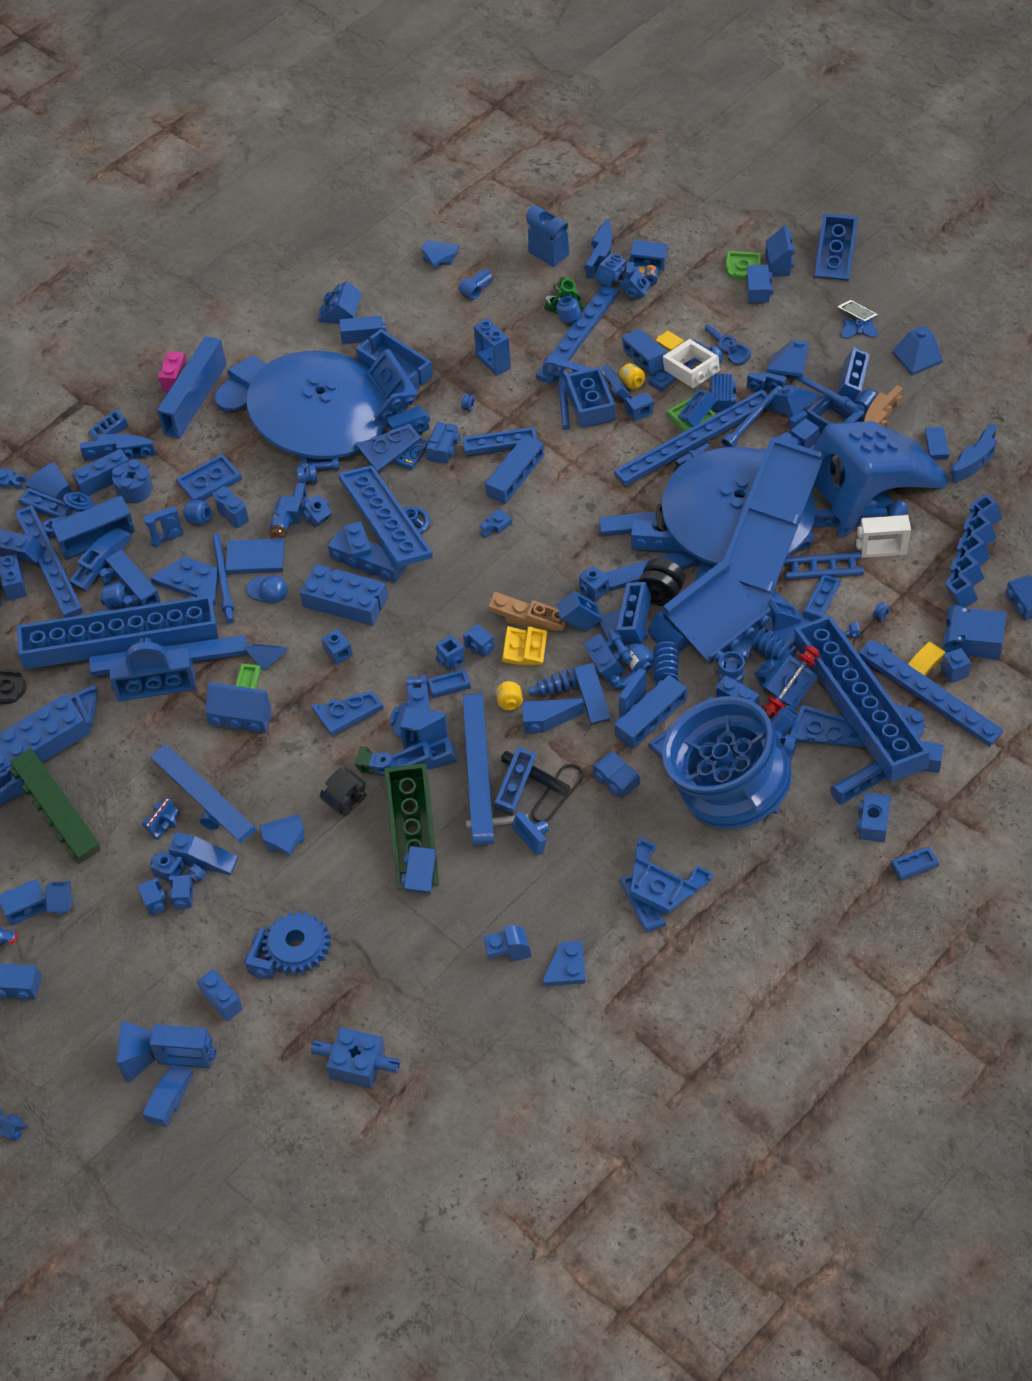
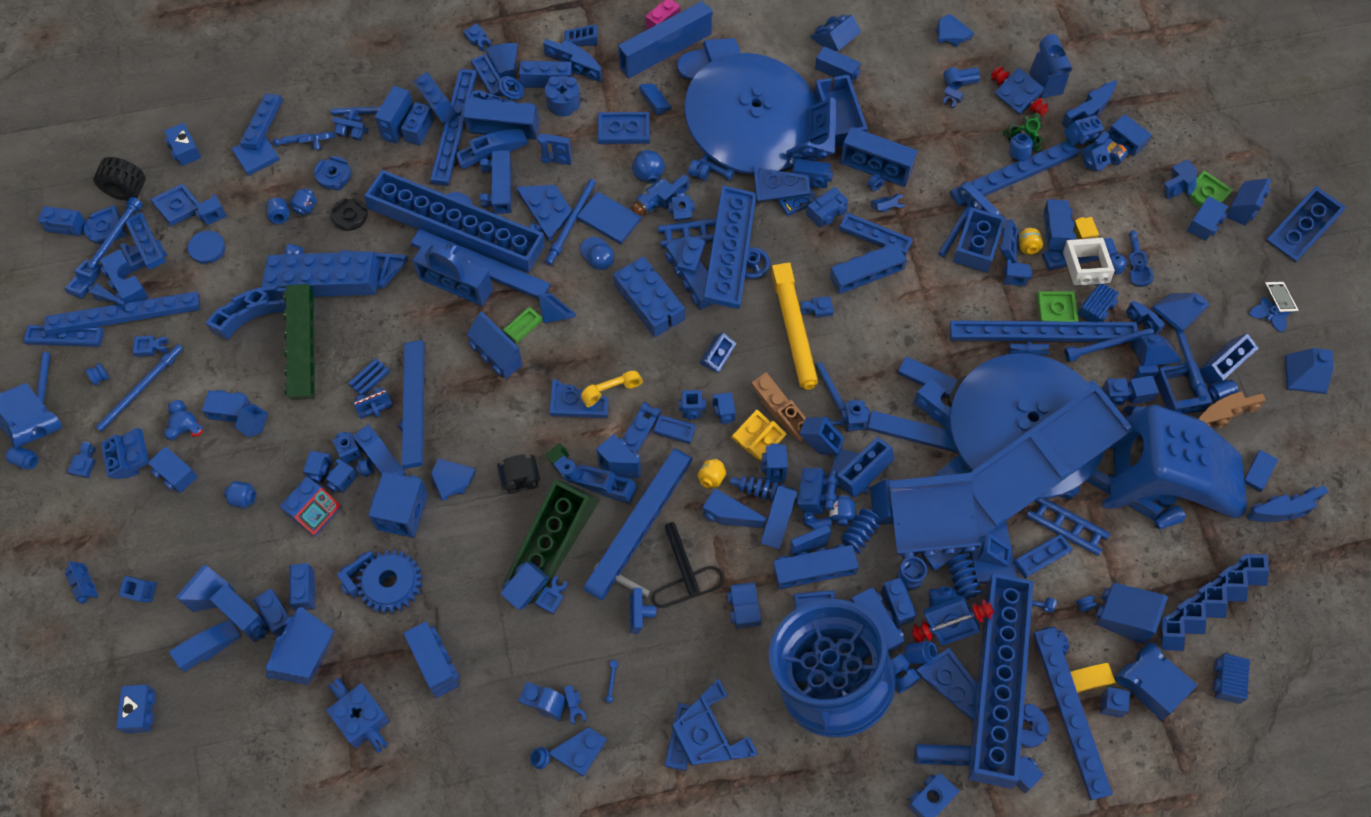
camera: 30 degrees right, 10 degrees up
blue head [100,582,130,609] -> none
blue head [183,500,212,525] -> none
blue brick [213,486,249,528] -> none
blue brick [321,629,353,665] -> none
blue plate [390,700,416,738] -> none
blue window [473,318,511,376] -> none
blue brick [494,746,537,816] -> none
black wheel [637,558,685,606] -> none
blue slope [678,389,716,427] -> none
white window [856,515,911,558] -> none
none -> blue brick [116,685,156,733]
none -> blue brick [119,576,157,602]
none -> blue head [224,481,256,509]
none -> blue brick [253,589,290,637]
none -> blue piece [266,607,334,686]
none -> slope [280,477,342,537]
none -> blue tile [348,358,390,395]
none -> blue brick [368,471,428,538]
none -> blue brick [404,621,460,698]
none -> blue plate [530,747,550,769]
none -> blue plate [535,576,568,615]
none -> blue plate [564,685,587,725]
none -> yellow piece [581,371,643,408]
none -> blue hinge [605,660,618,703]
none -> blue plant [632,150,665,184]
none -> blue slope [639,84,672,116]
none -> blue bar [658,218,716,248]
none -> blue slope [699,332,737,373]
none -> blue brick [761,443,788,483]
none -> yellow brick [771,262,818,390]
none -> blue bar [815,362,844,413]
none -> blue brick [840,127,918,187]
none -> blue plate [871,193,905,212]
none -> blue tile [943,86,964,108]
none -> blue plate [991,66,1048,117]
none -> blue slope [1095,583,1168,645]
none -> blue brick [1164,159,1197,199]

